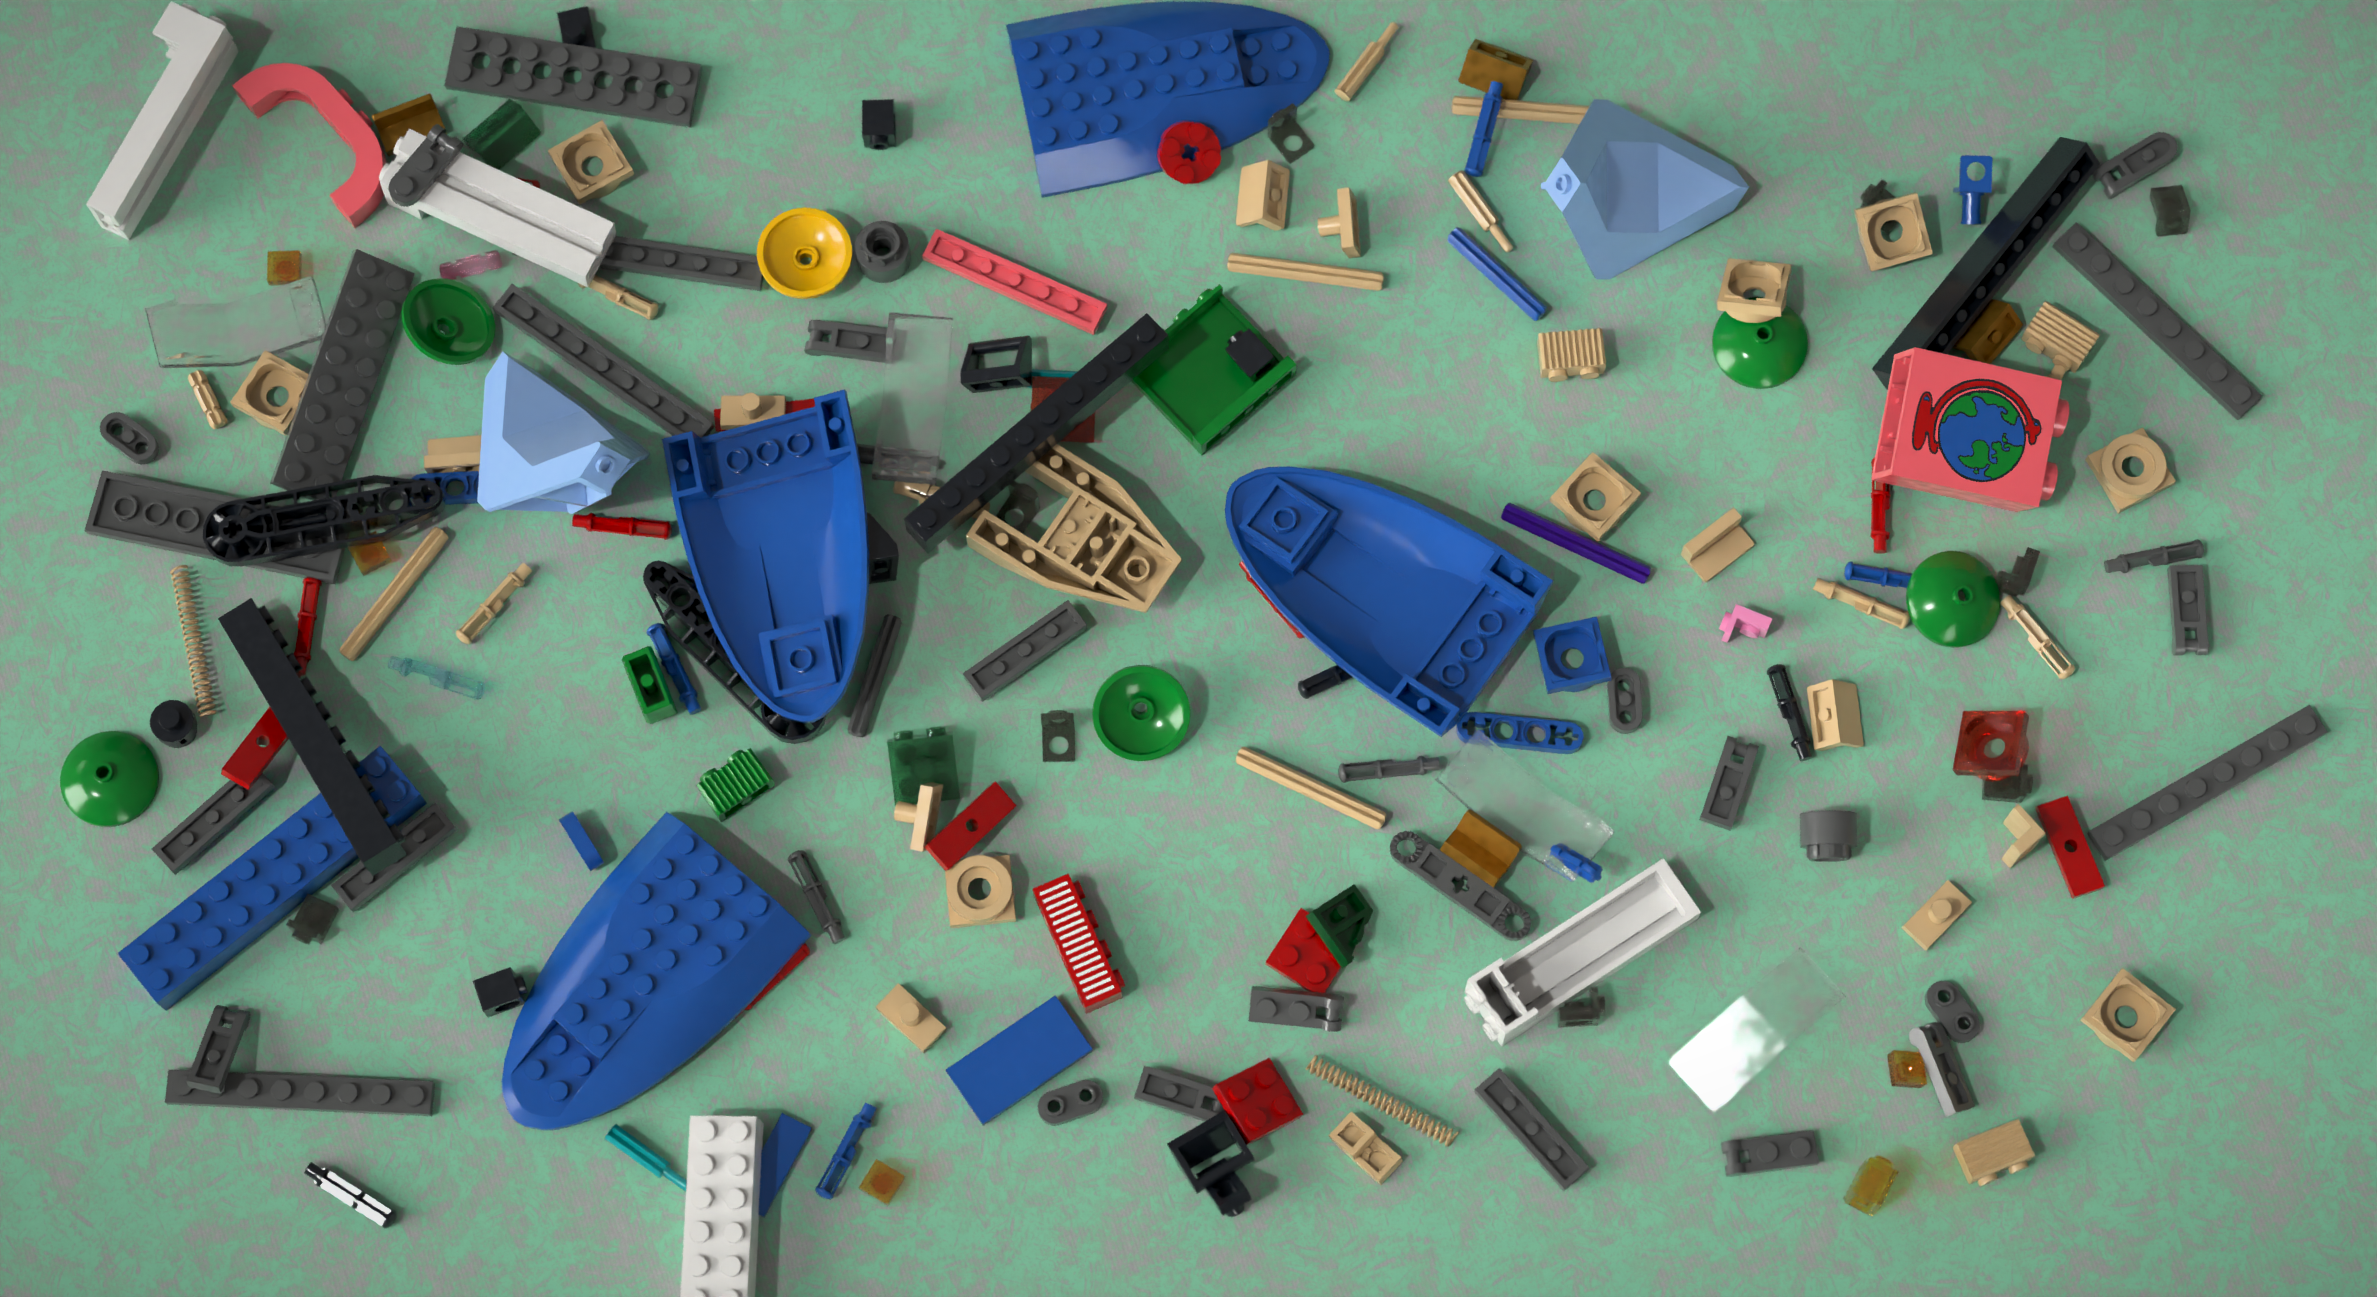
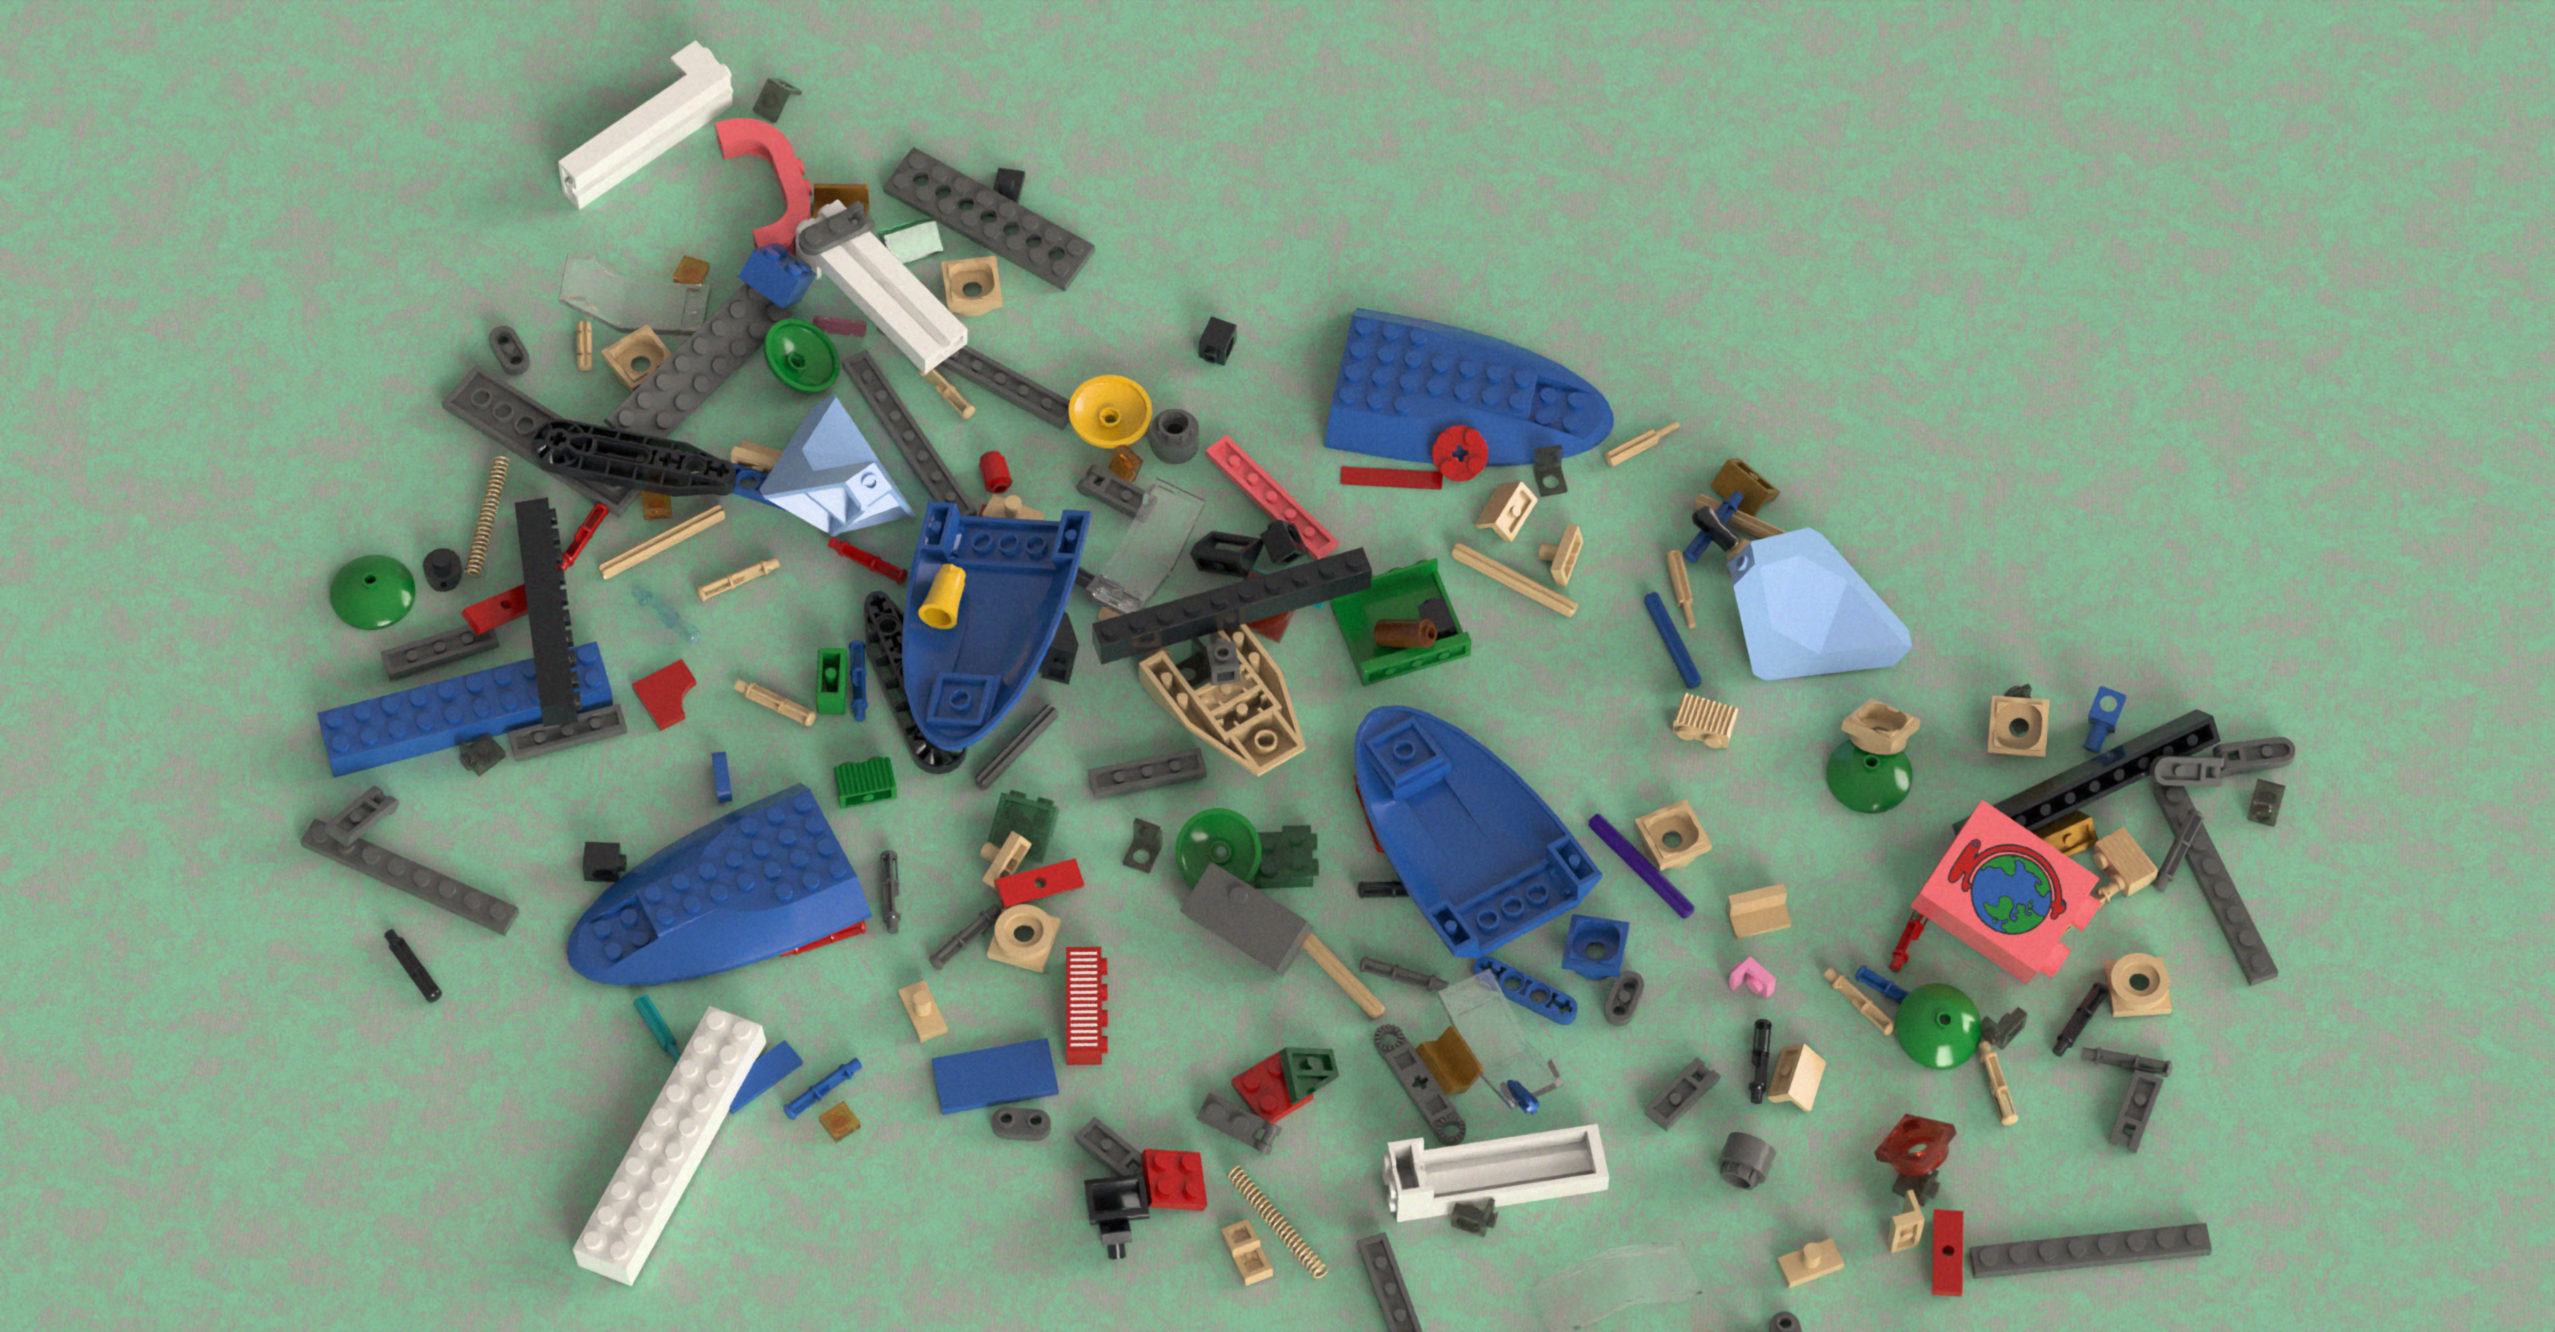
camera: 20 degrees right, 15 degrees down
none -> red tile [632,659,696,731]
none -> tan piece [734,679,816,727]
none -> blue brick [738,243,817,308]
none -> clear smoke bracket [752,78,802,123]
none -> yellow plant [918,564,966,629]
none -> dark grey piece [929,904,1002,970]
none -> red brick [979,451,1012,494]
none -> clear orange plate [1109,444,1143,483]
none -> dark grey brick [1180,862,1314,976]
none -> dark grey brick [1206,638,1240,686]
none -> clear green plate [1254,825,1319,889]
none -> black brick [1259,520,1308,566]
none -> red sticker [1341,466,1443,490]
none -> reddish brown brick [1374,619,1437,648]
none -> black piece [1692,506,1751,563]
none -> black piece [2052,982,2109,1057]
none -> dark grey plate [2149,755,2224,787]
none -> dark grey piece [2153,809,2204,893]

